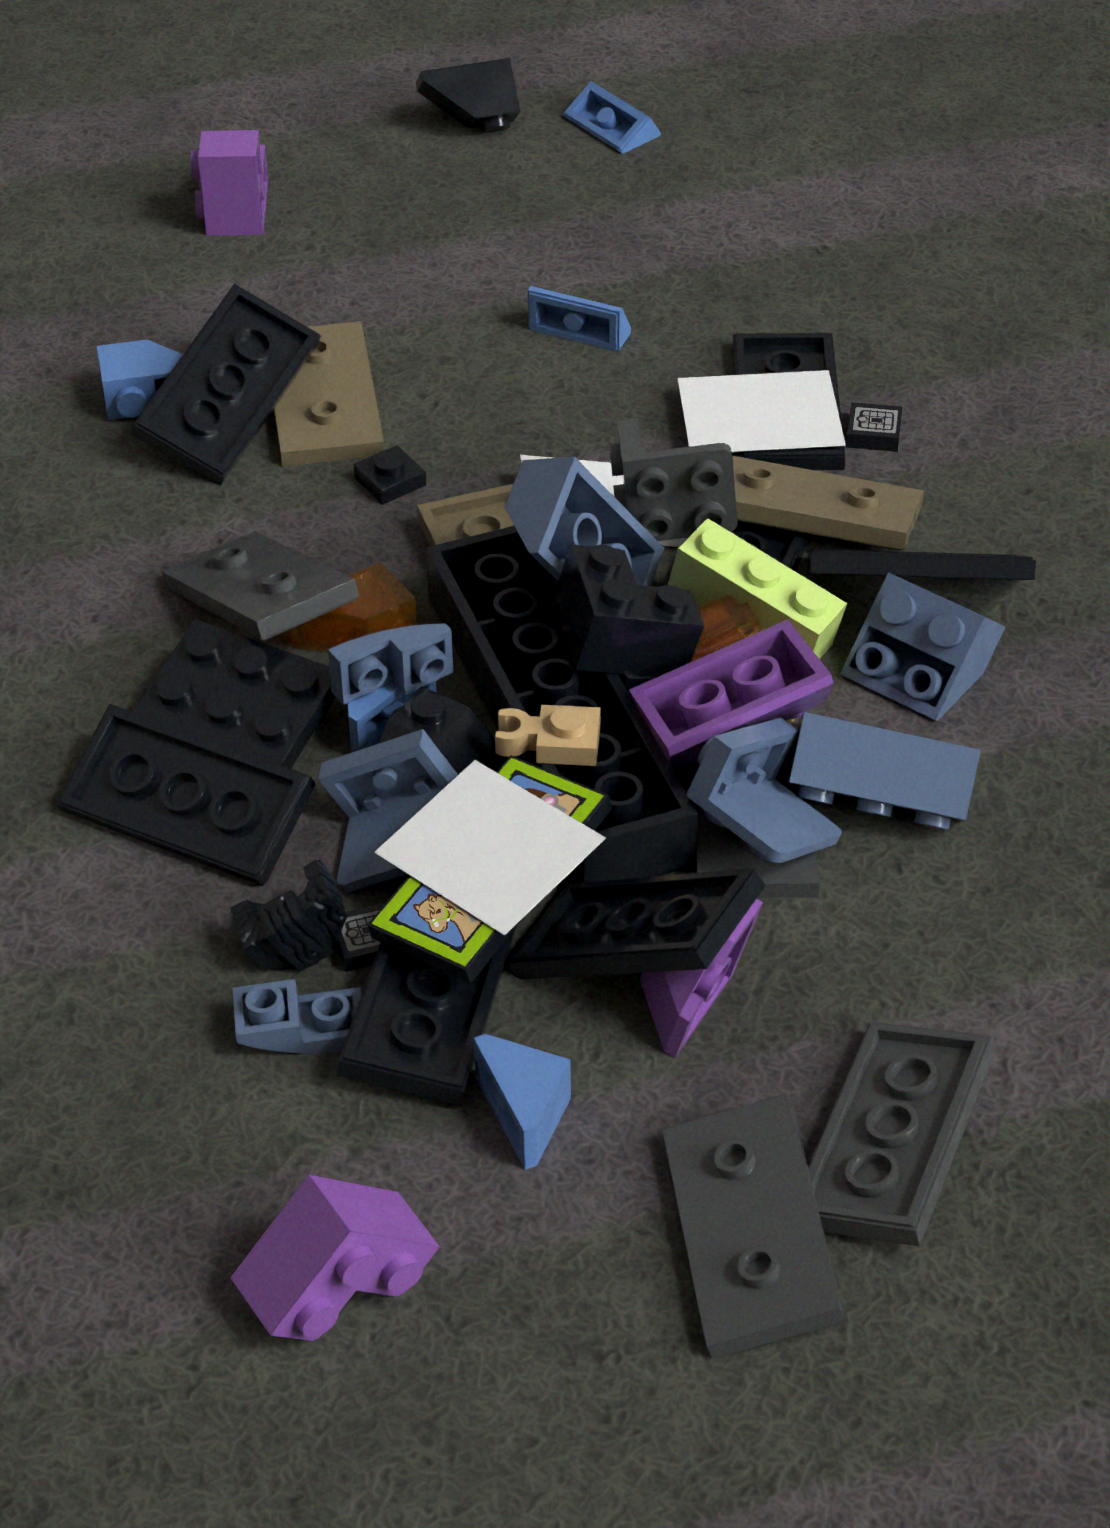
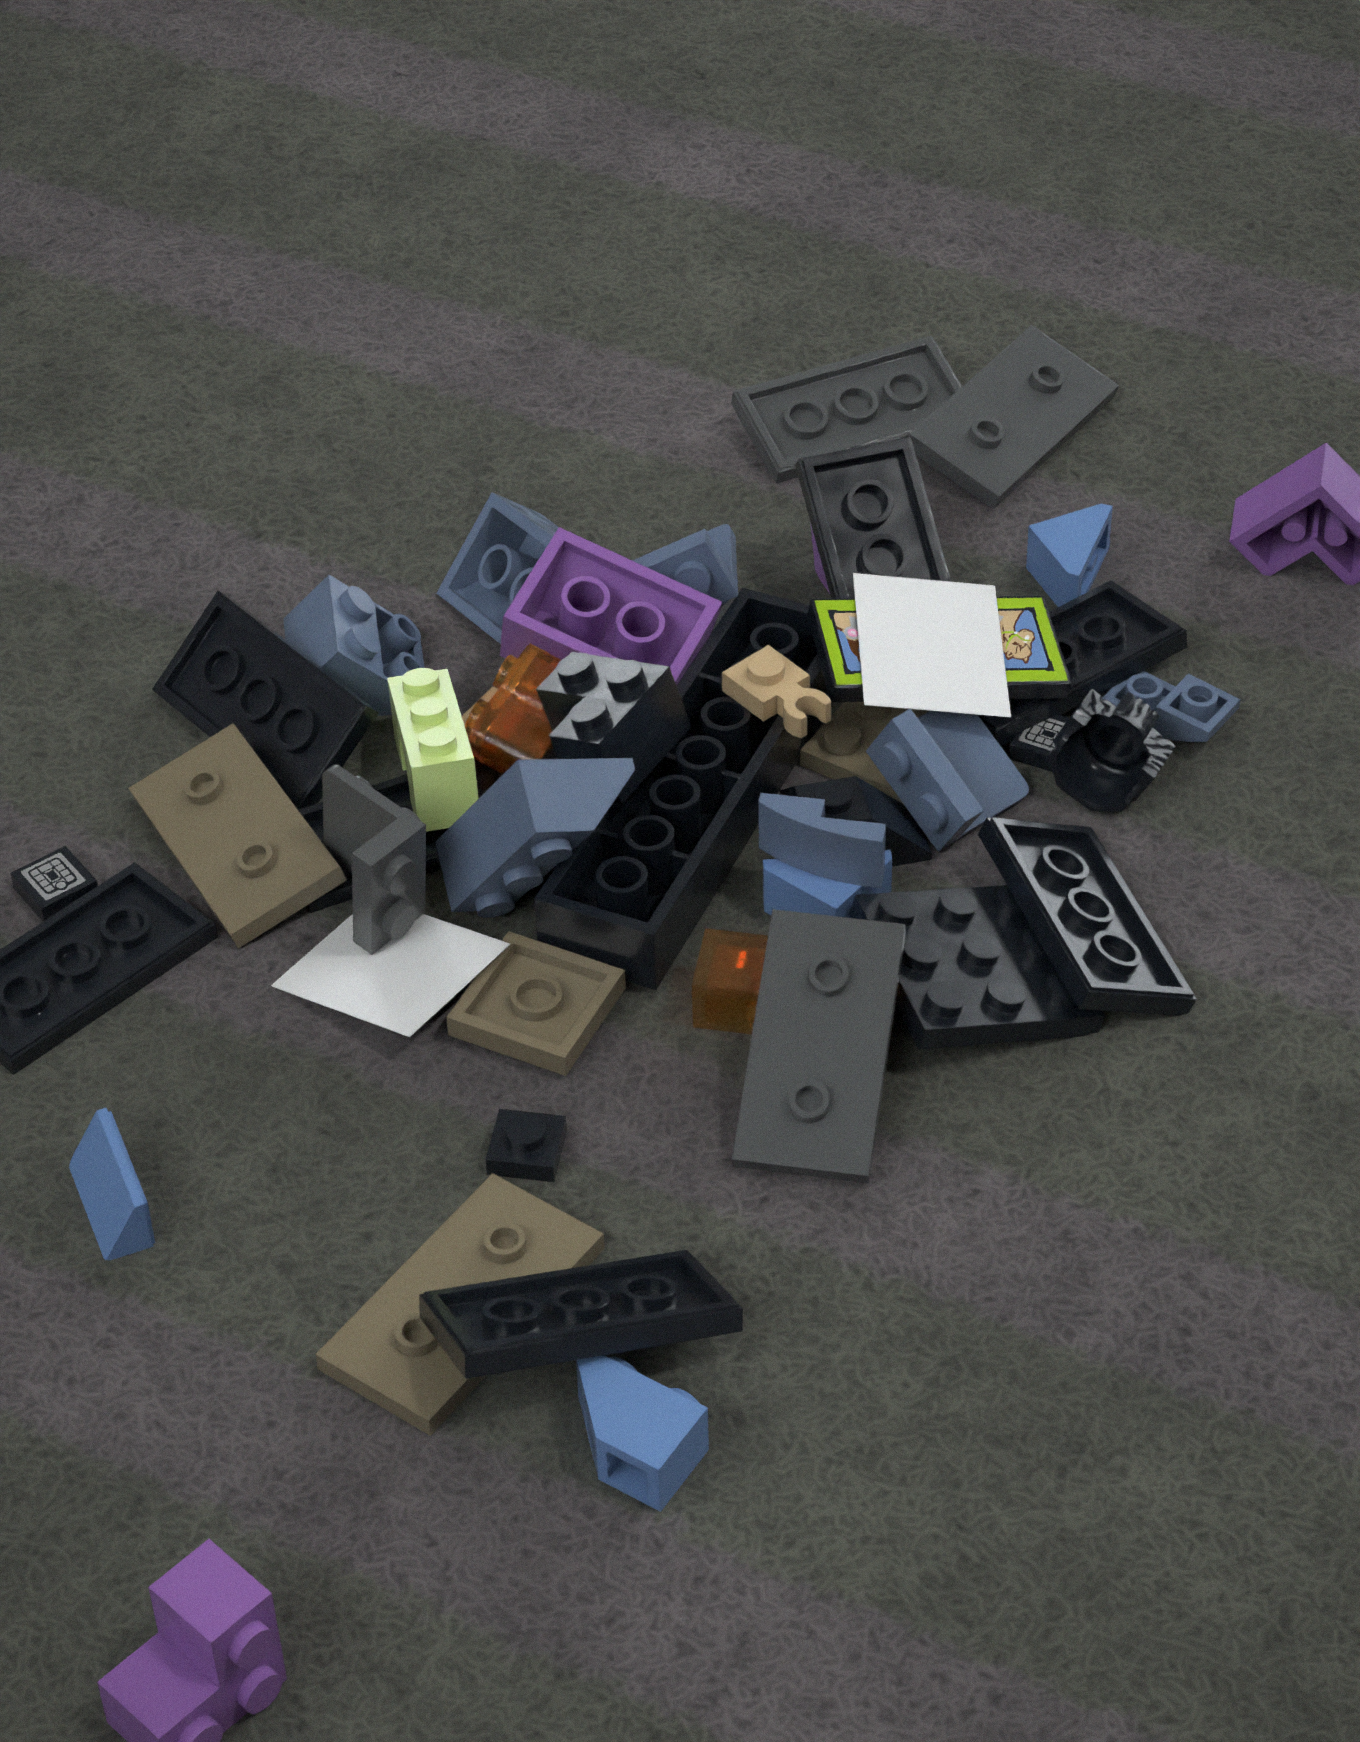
camera: 135 degrees left, 0 degrees up
white sticker [678,370,846,452] -> none

